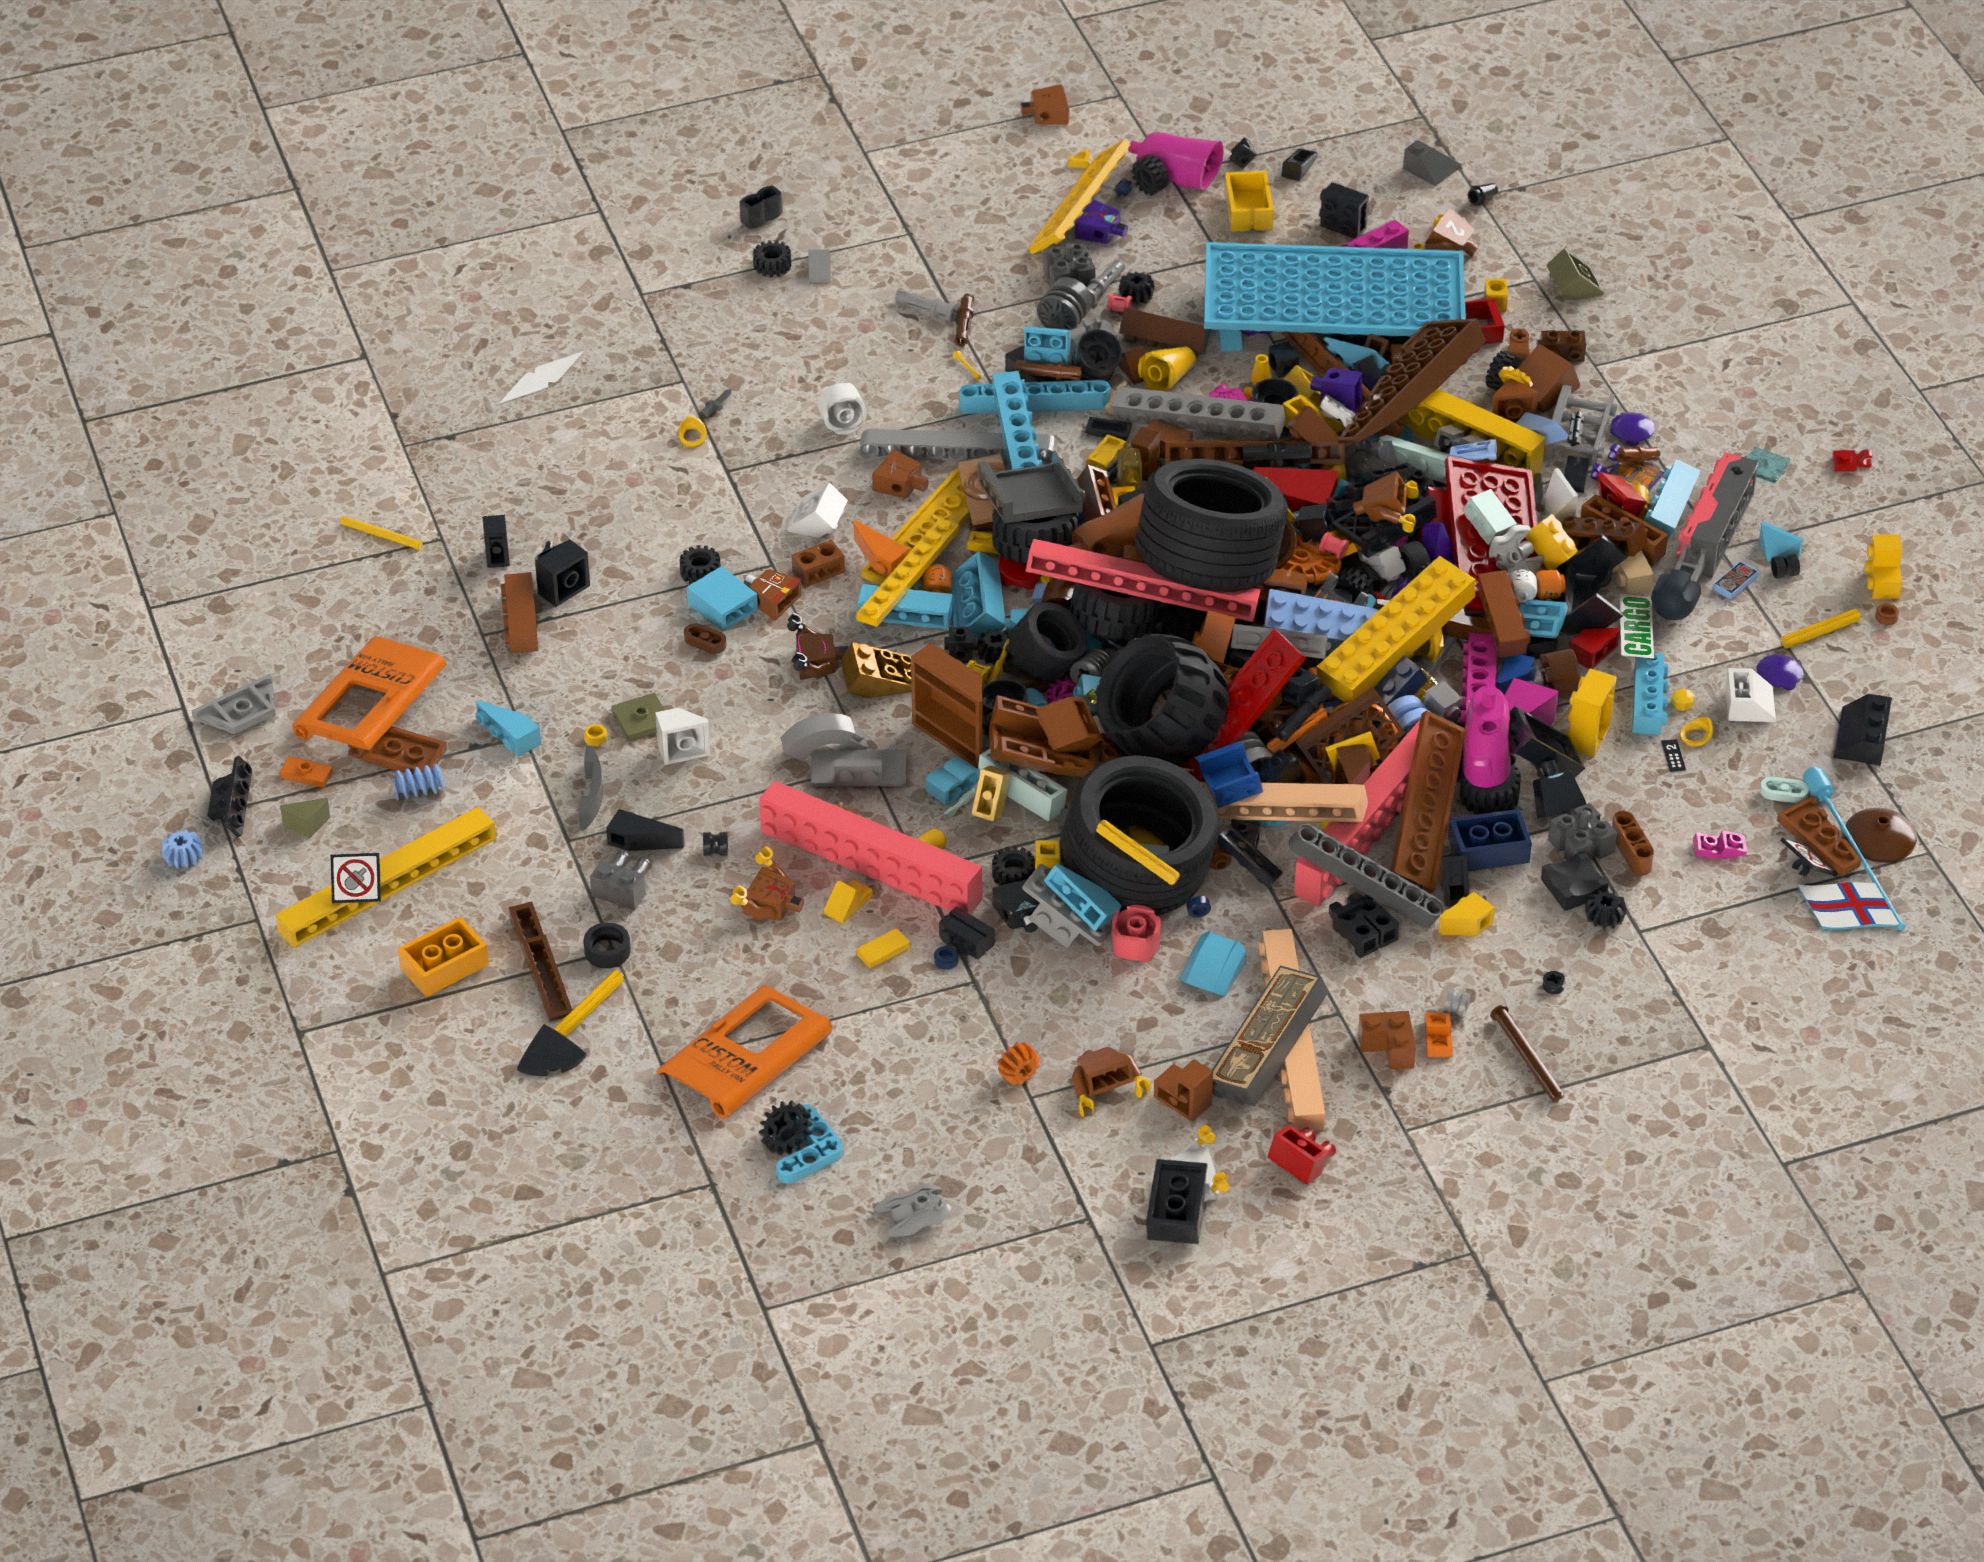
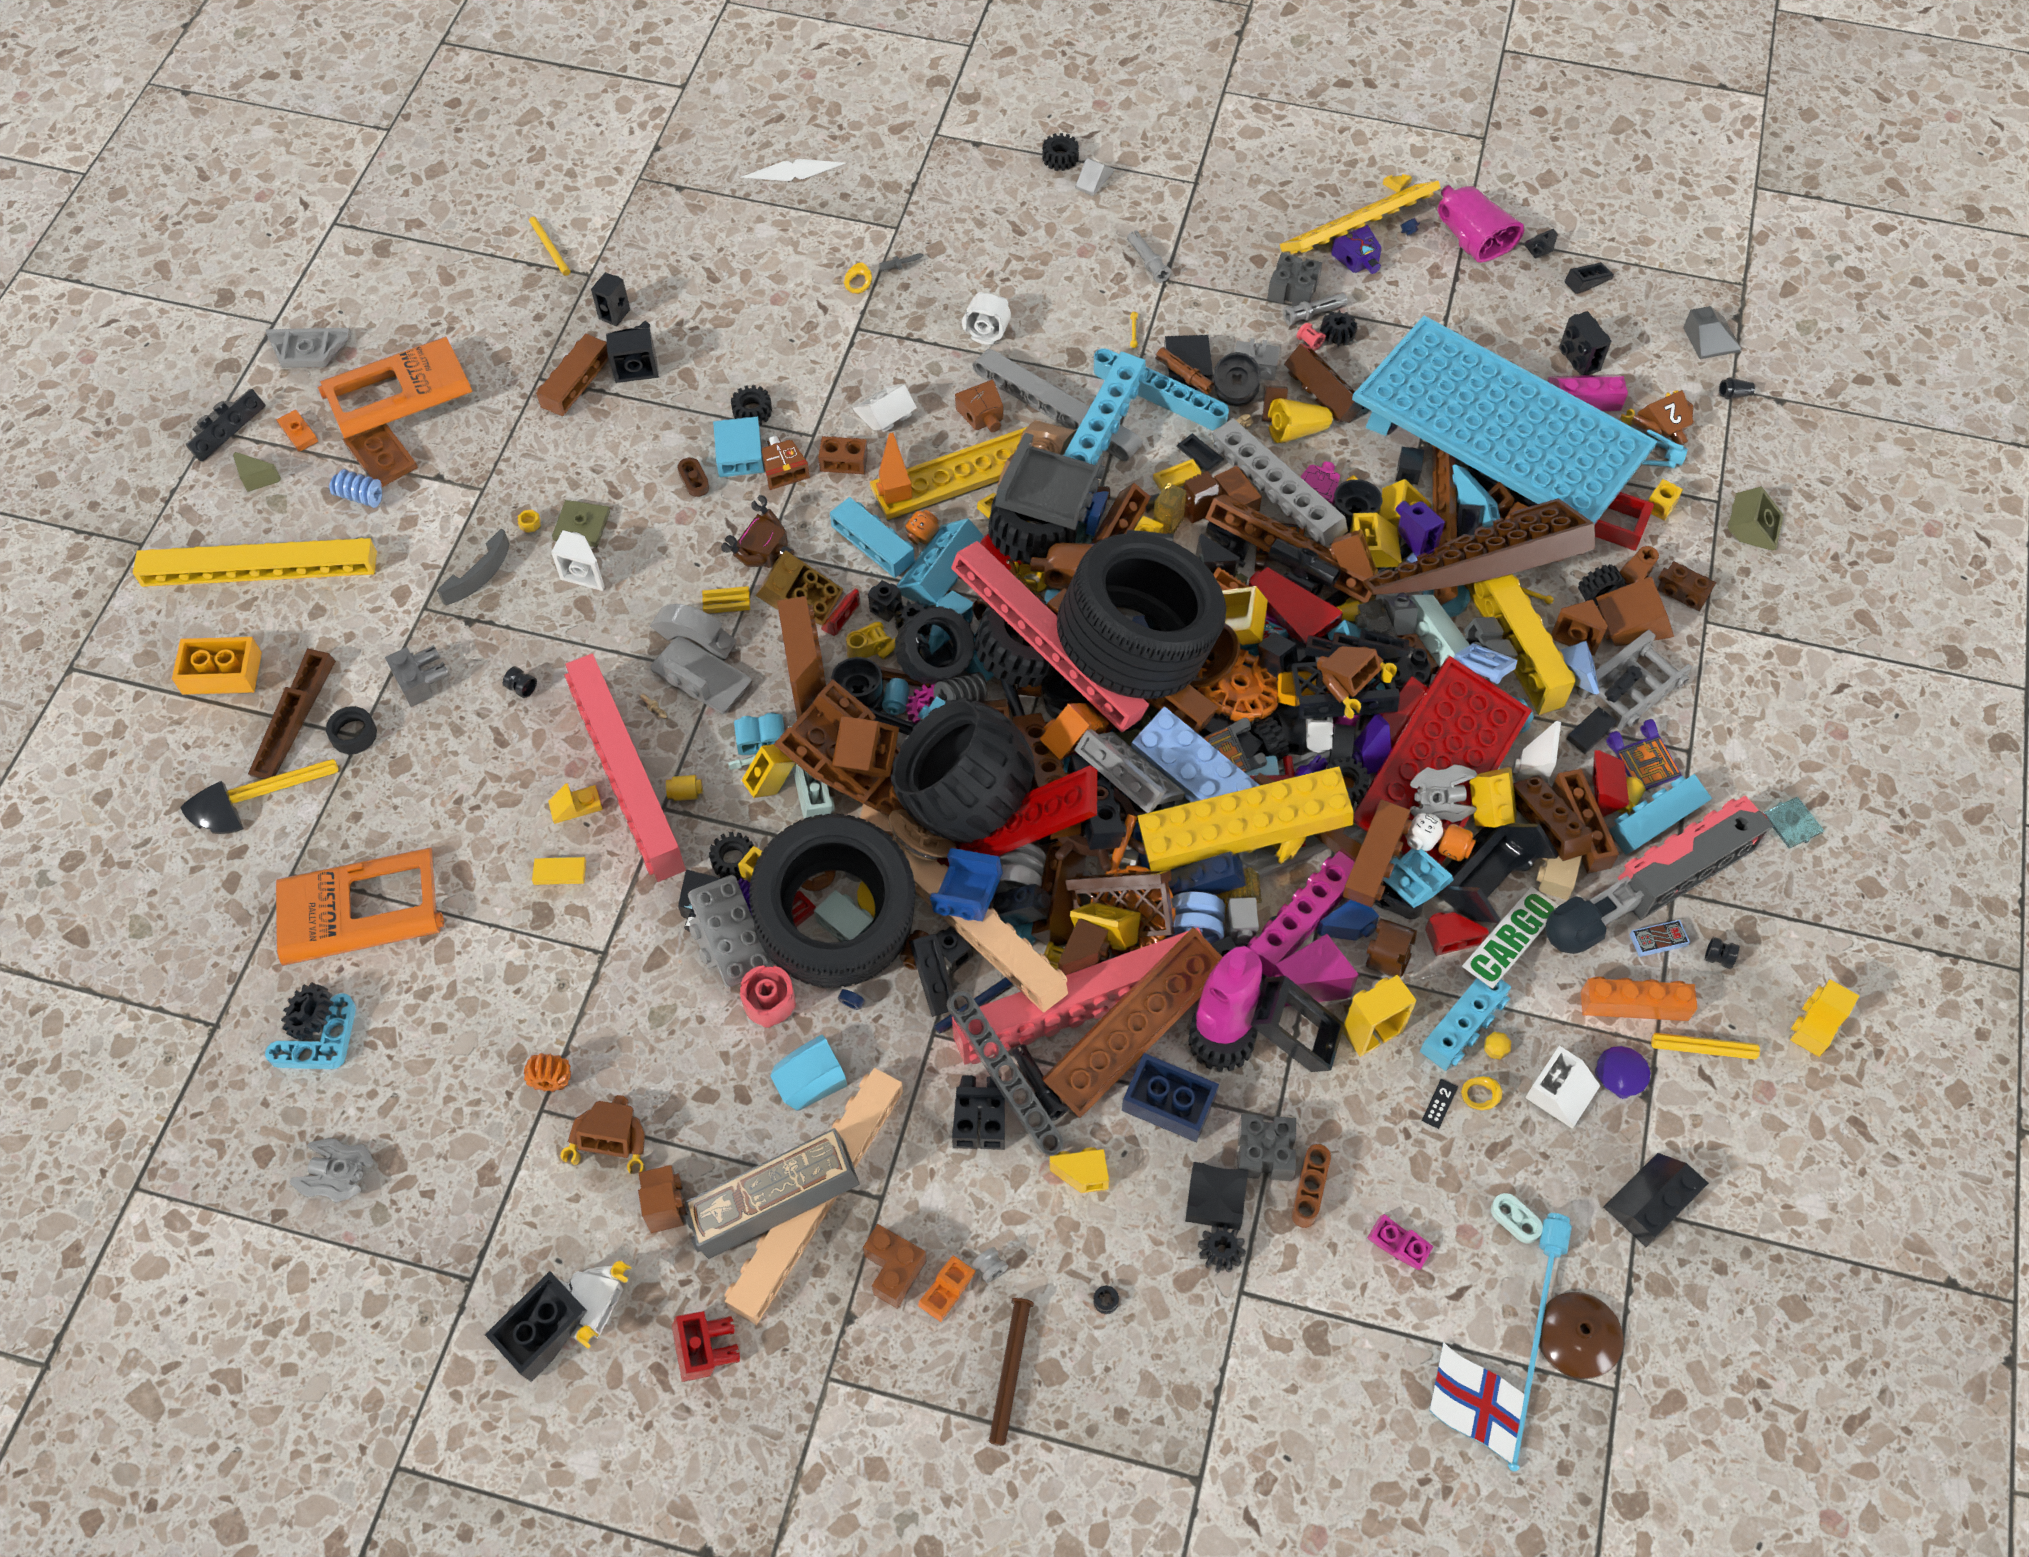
camera: 35 degrees right, 15 degrees up
light blue gear [161,829,203,869] -> none
piece [330,853,381,903] -> none
medium azure slope [475,701,541,757] -> none
black slope [606,809,685,851] -> none
dark orange torso [730,846,804,921] -> none
black brick [739,185,783,229] -> none
yellow plate [856,518,960,627] -> none
dark blue tile [934,946,958,970] -> none
black brick [939,906,995,960] -> none
reddish brown pin [954,293,975,347] -> none
dark orange torso [1020,84,1069,124] -> none
medium azure slope [1024,326,1071,365] -> none
dark grey wheel [1037,277,1093,330] -> none
medium azure slope [1043,863,1122,931] -> none
yellow axle [1096,820,1180,885] -> none
black tyre [1131,155,1170,196] -> none
yellow piece [1224,171,1274,232] -> none
yellow cone [1250,354,1272,386] -> none
orange axle [1267,707,1328,755] -> none
black pin [1275,683,1332,742] -> none
white plate [1319,394,1355,428] -> none
coral bush [1319,532,1349,559] -> none
black slope [1440,855,1469,906] -> none
light aqua brick [1462,489,1517,545] -> none
yellow gear [1499,367,1533,388] -> none
black bar [1533,473,1545,512] -> none
black torso [1533,760,1587,819] -> none
dark purple dish [1610,412,1655,446] -> none
dark orange pin [1616,446,1661,463] -> none
medium azure slope [1759,521,1803,562] -> none
dark orange wing [1777,796,1861,876] -> none
piece [1780,838,1838,877] -> none
red plate [1832,449,1873,472] -> none
dark orange tile [1875,604,1899,625] -> none
none -> yellow tile [702,586,751,614]
none -> dark blue bar [934,977,1013,1034]
none -> orange brick [1580,976,1698,1021]
none -> medium azure plant [1642,429,1688,468]

